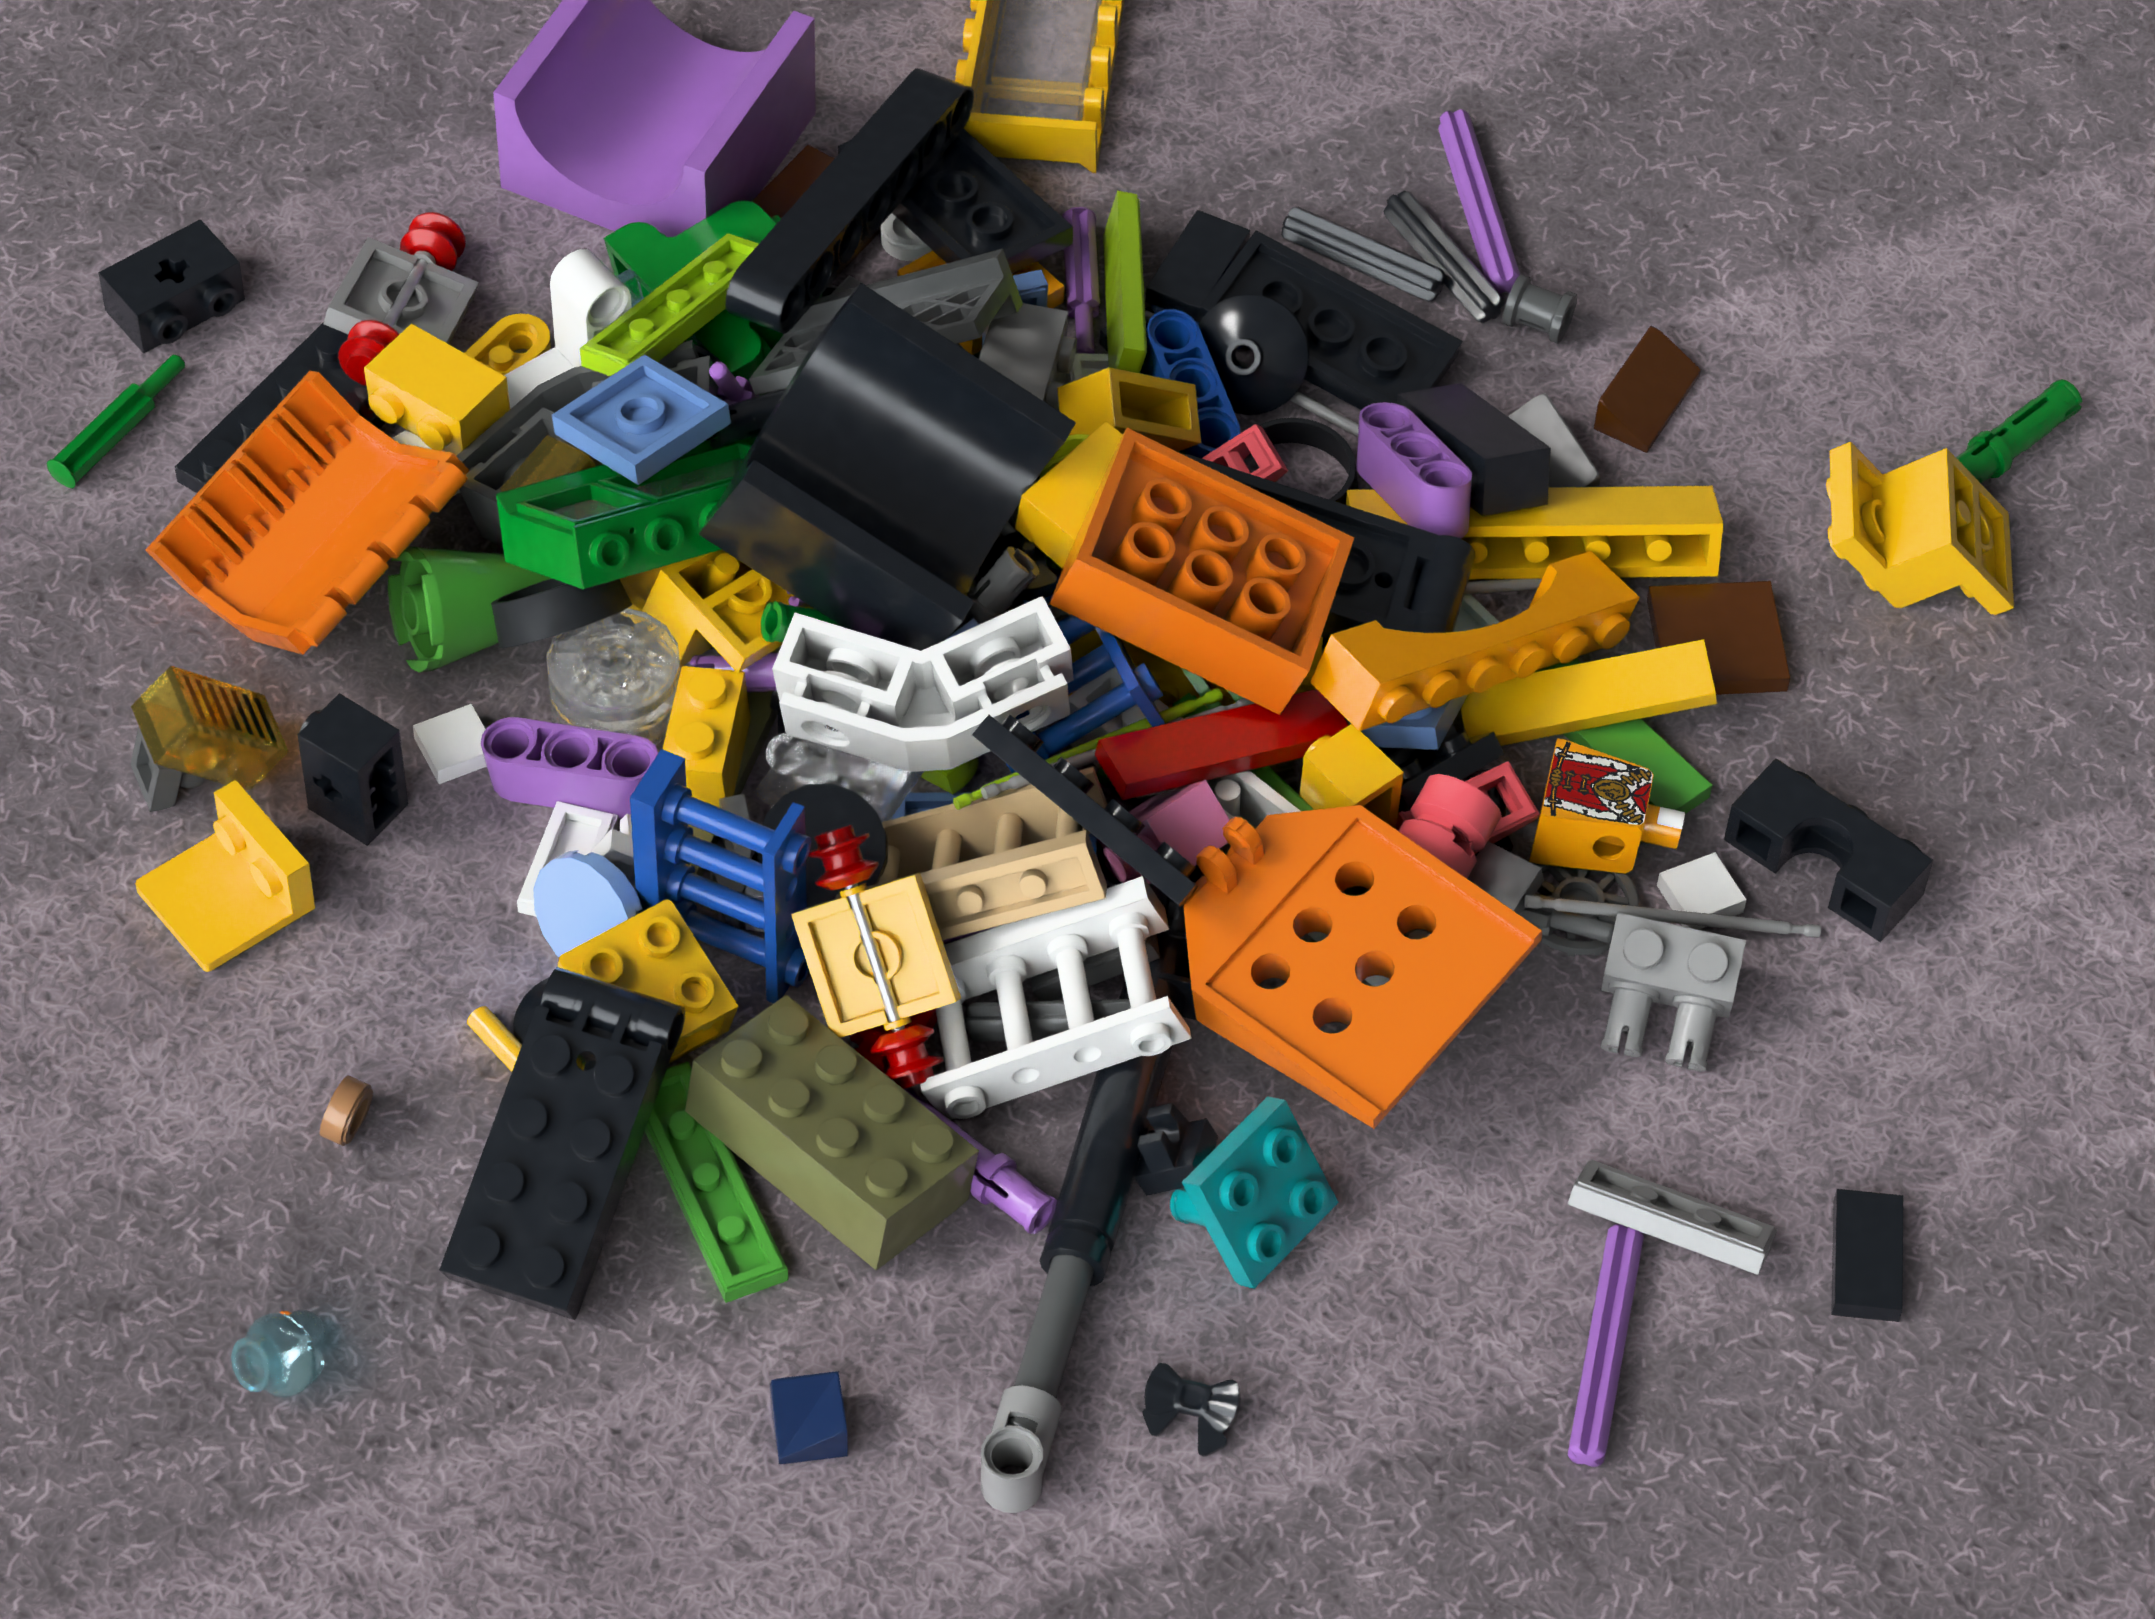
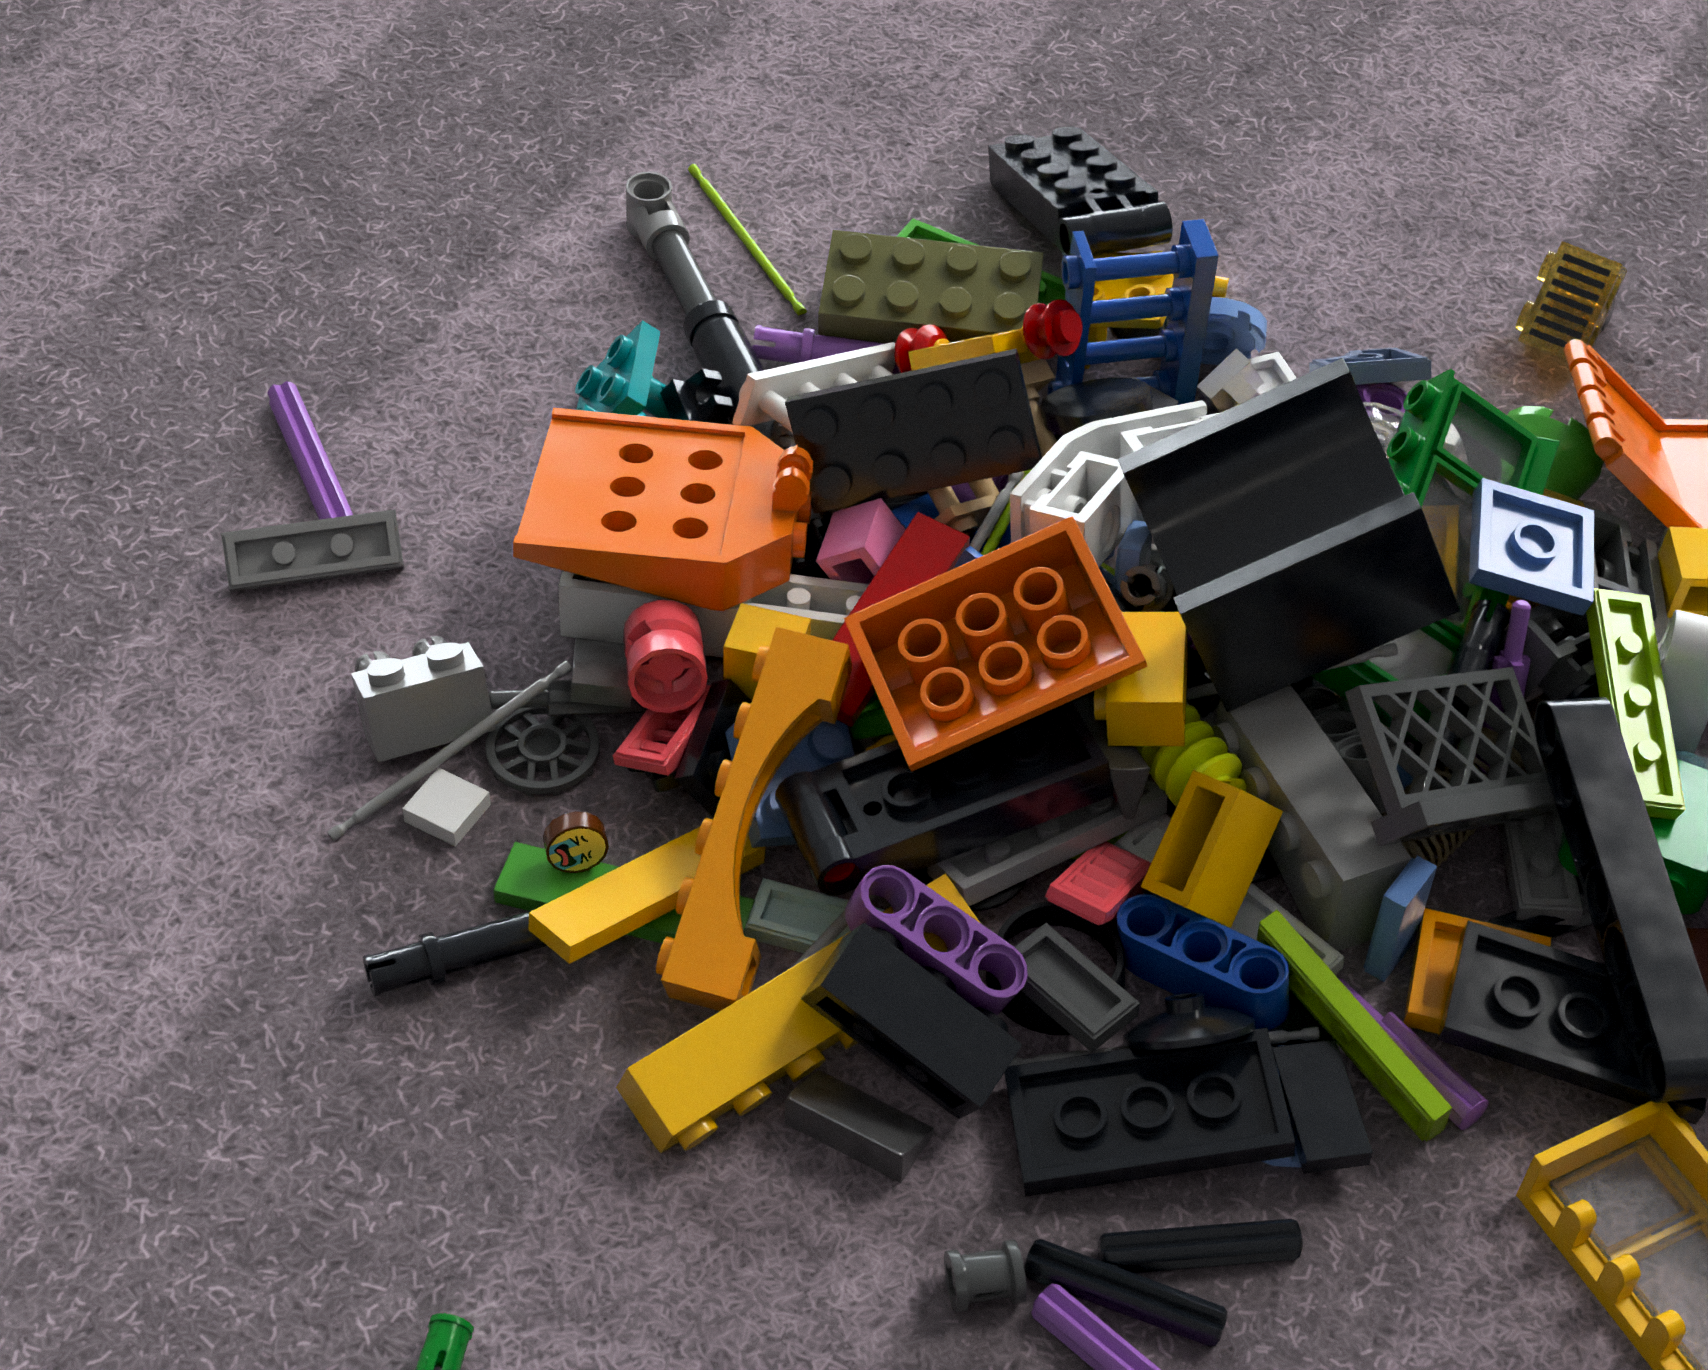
camera: 145 degrees right, 5 degrees down
yellow bracket [135,780,315,972] -> none
clear light blue animal [231,1310,326,1398] -> none
black brick [297,693,408,846] -> none
medium nougat tile [320,1075,373,1146] -> none
dark blue slope [770,1371,848,1465] -> none
black piece [1142,1363,1241,1457] -> none
torso [1529,738,1685,874] -> none
reddish brown slope [1594,326,1701,453] -> none
reddish brown tile [1647,581,1790,695] -> none
black arch [1724,758,1933,942] -> none
yellow bracket [1826,442,2014,615] -> none
black tile [1831,1189,1904,1322] -> none
none -> black pin [363,909,547,997]
none -> tile [543,811,609,873]
none -> lime piece [688,164,807,316]
none -> dark grey tile [1015,923,1140,1053]
none -> sand blue tile [1309,348,1431,385]

